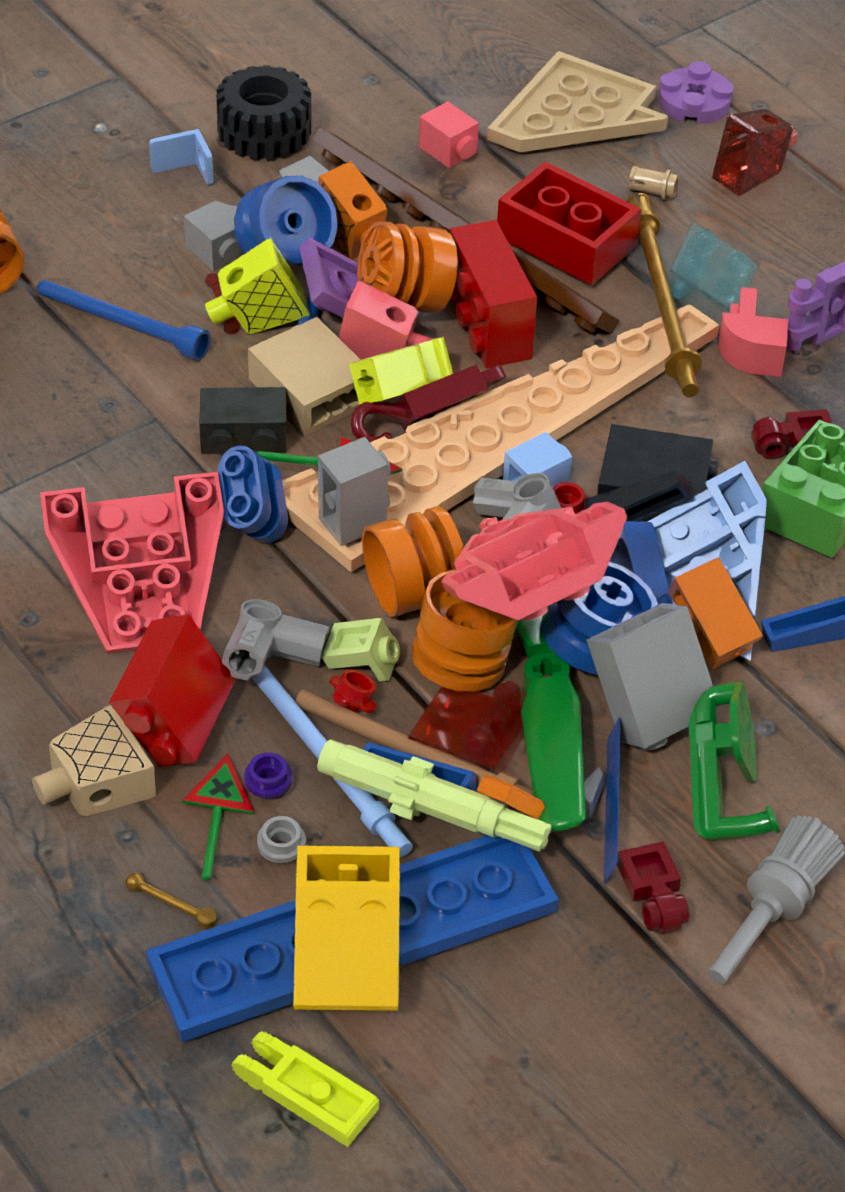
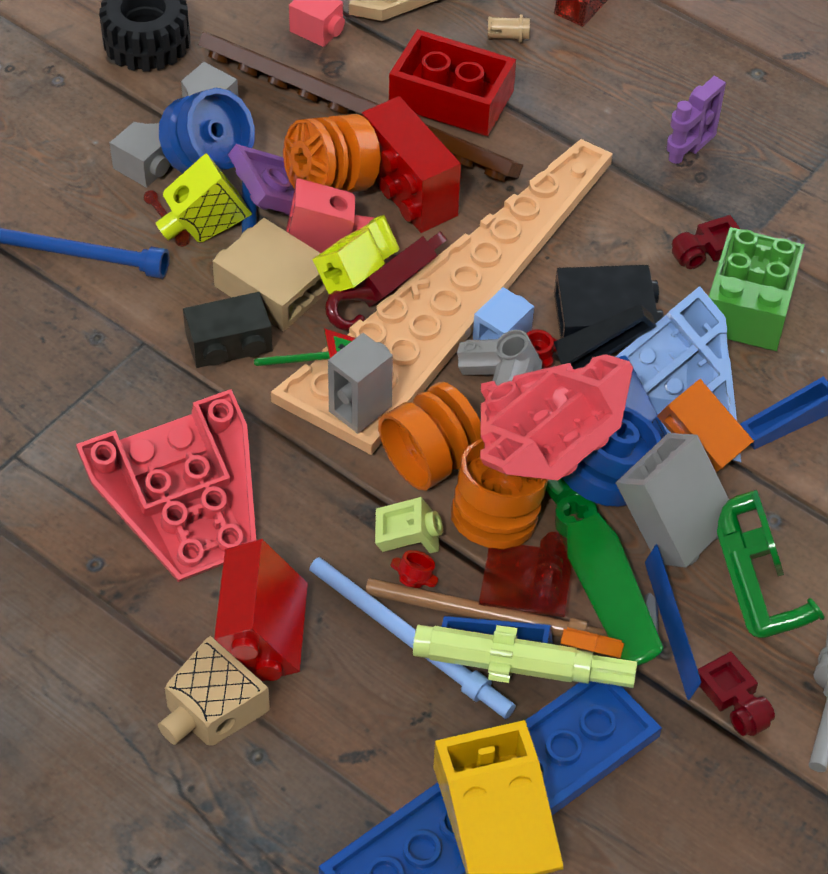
camera: 15 degrees left, 5 degrees up
pearl gold hinge [125,872,217,930] -> none
light blue bracket [149,129,213,185] -> none
piece [182,753,254,881] -> none
blue brick [218,446,288,544] -> none
light grey piece [222,599,329,681] -> none
dark purple plate [244,752,292,798] -> none
light grey plate [257,816,306,863] -> none
orange torso [318,161,387,260] -> none
pearl gold bar [627,193,702,397] -> none
clear light blue hinge [669,221,758,311] -> none
coral brick [718,287,788,377] -> none

